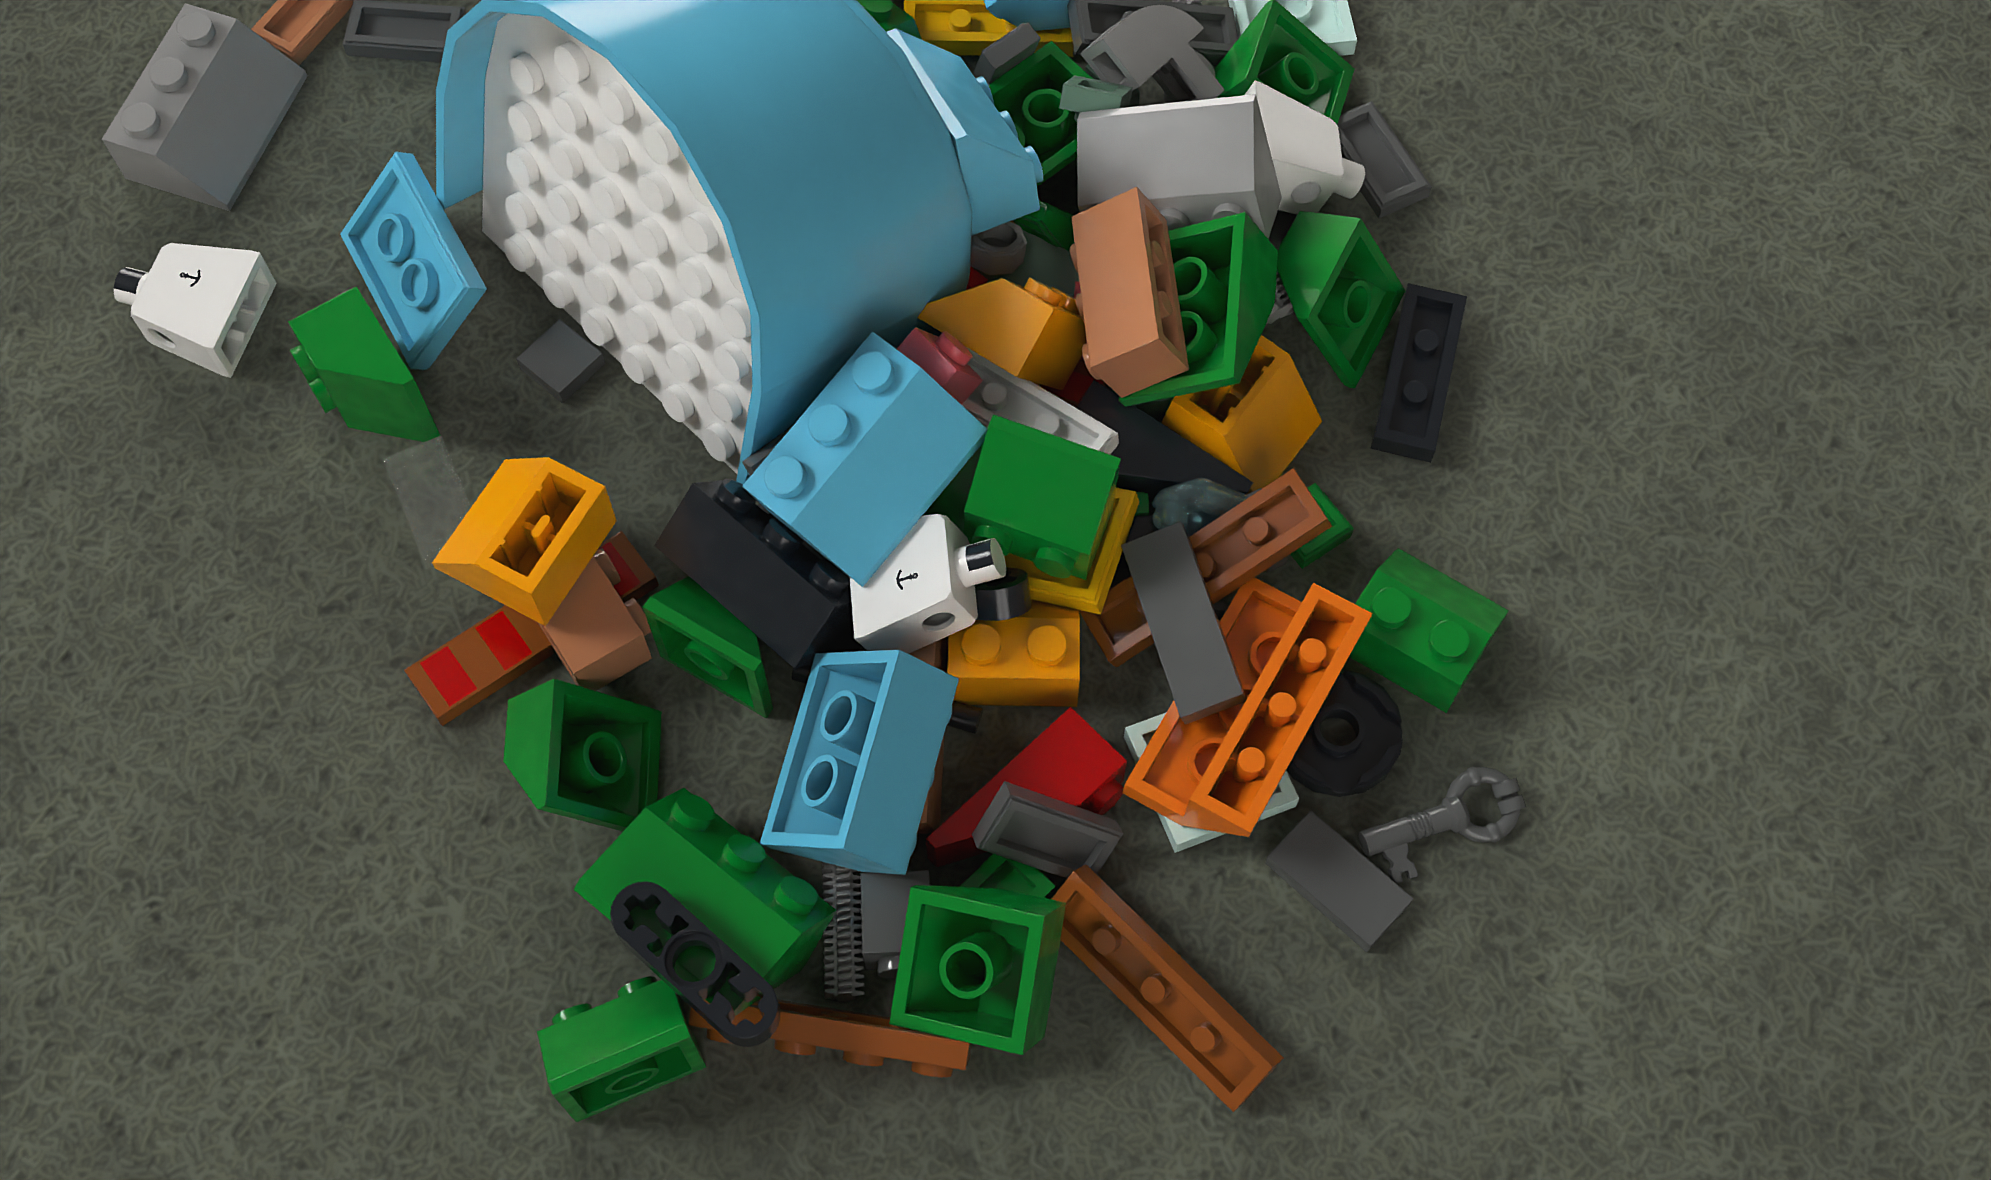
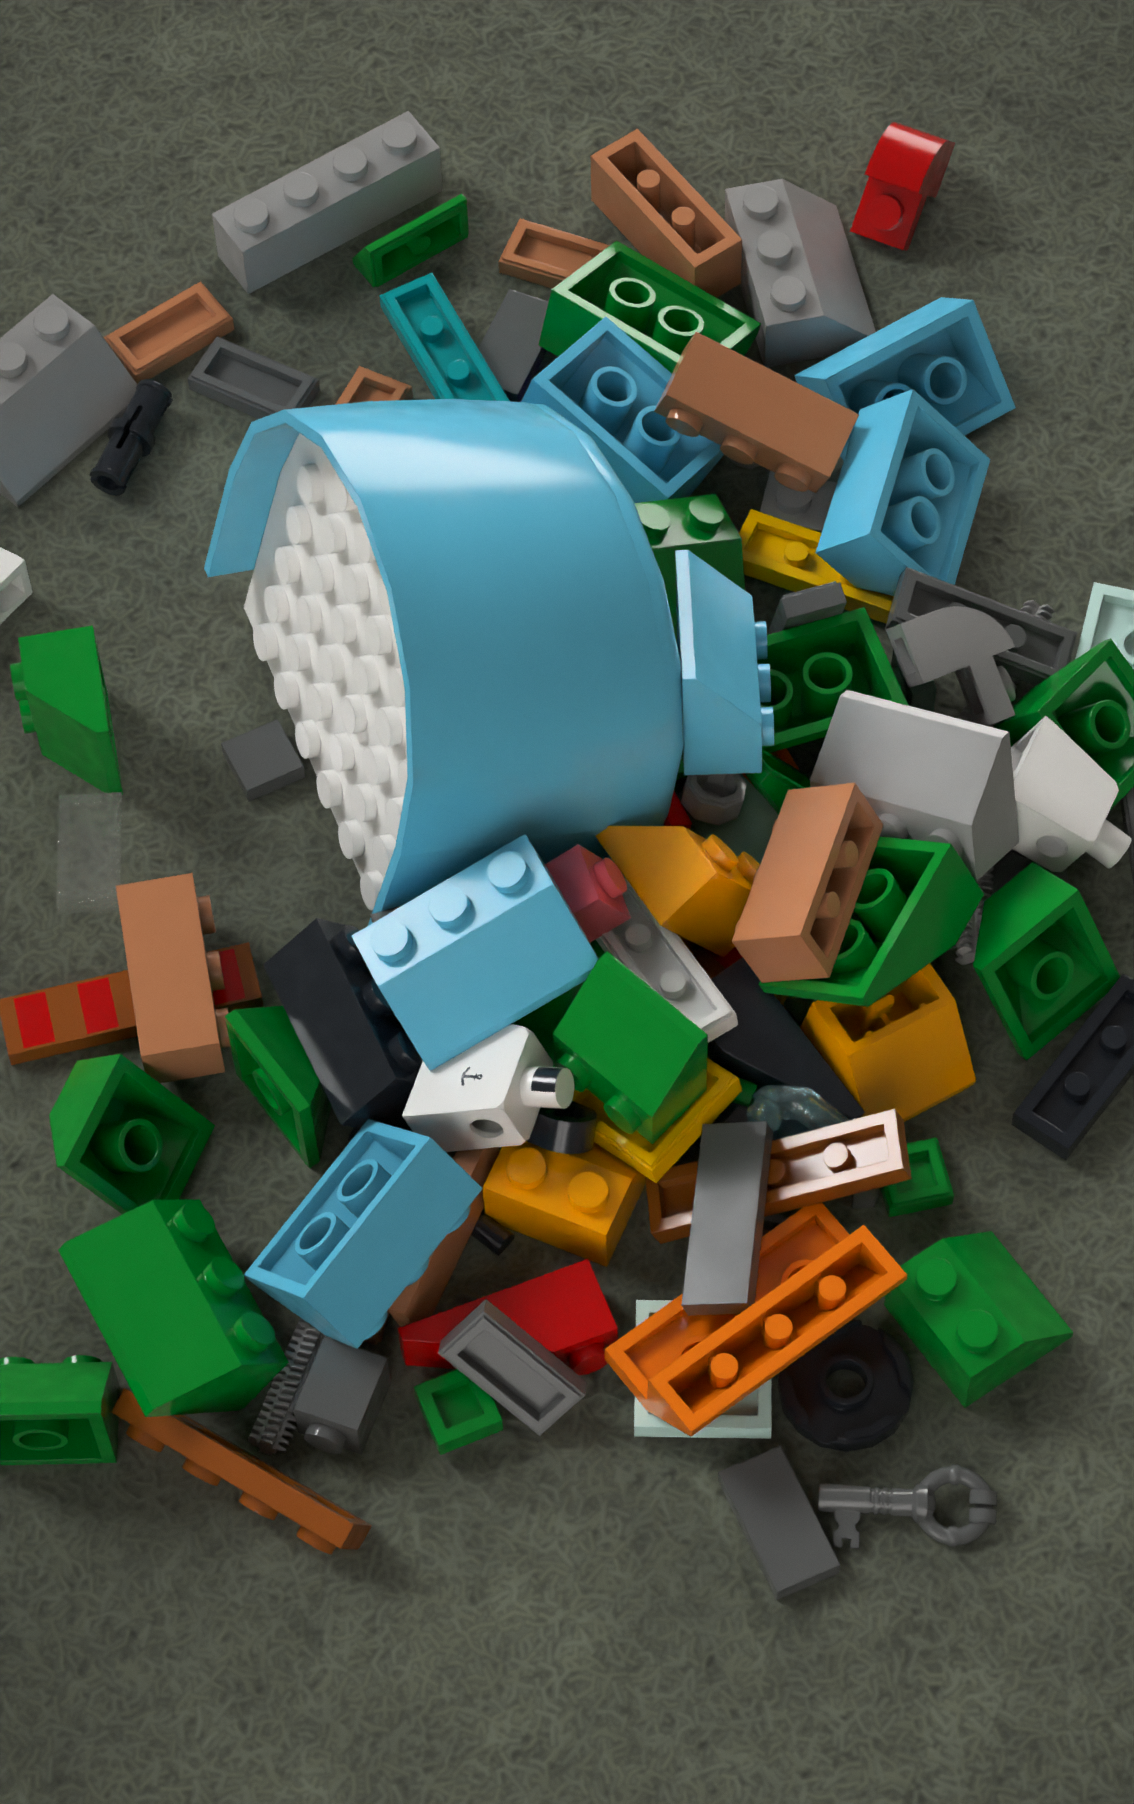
camera: 25 degrees right, 5 degrees down
medium azure tile [340,152,487,370] -> none
light orange slope [432,457,617,626] -> none
black beam [610,882,780,1047] -> none
green slope [889,885,1066,1055] -> none
dark orange plate [1051,864,1284,1112] -> none
sand green plate [1059,75,1133,121] -> none
none -> black pin [89,379,173,496]

